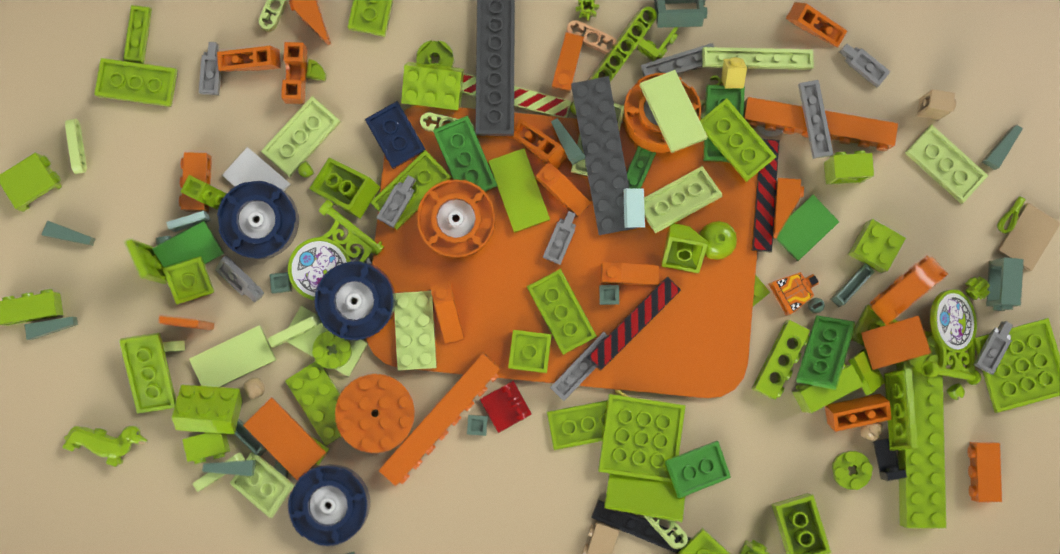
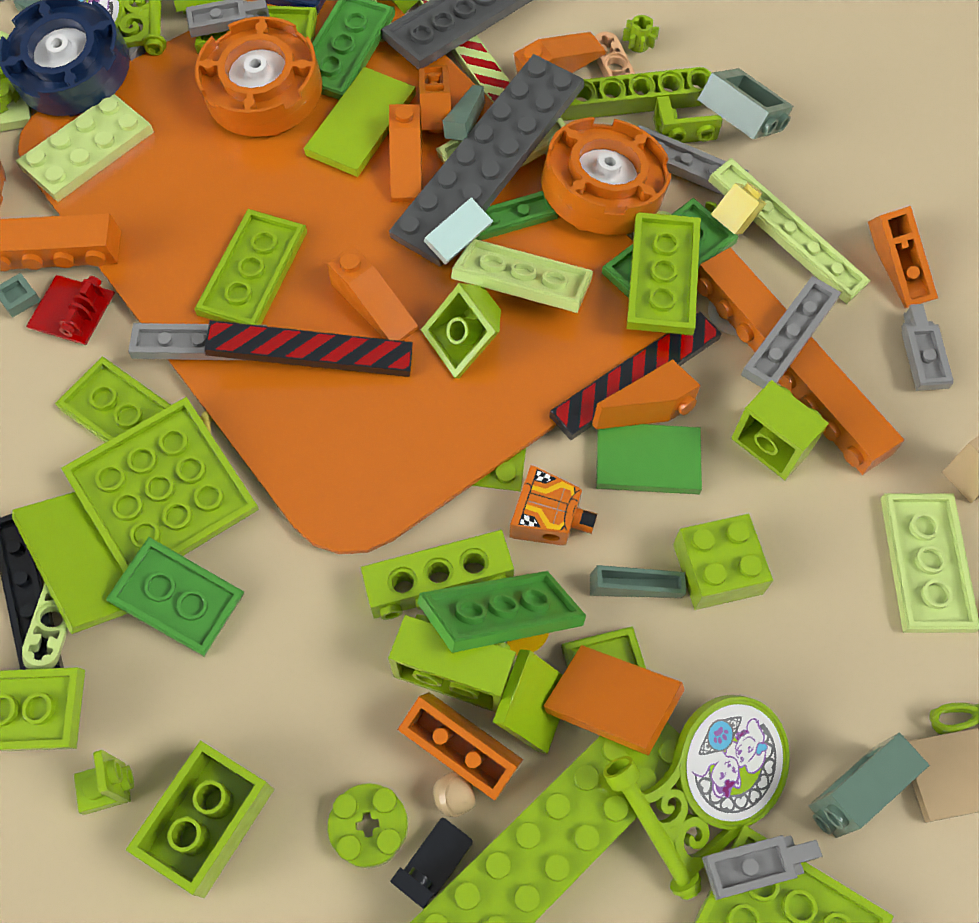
camera: 50 degrees right, 20 degrees down
orange slope [430,282,464,344] -> none
lime plate [508,330,552,373] -> none
light grey hinge [543,211,576,265] -> none
sand green plate [599,285,619,305] -> none
yellowish green tile [639,70,707,153] -> none
lime cylinder [699,221,737,260] -> none
sand green hinge [808,298,825,313] -> none
orange piece [870,255,948,325] -> none
lime tile [884,369,918,451] -> none
lime hinge [947,383,965,400] -> none
lime gear [965,276,990,300] -> none

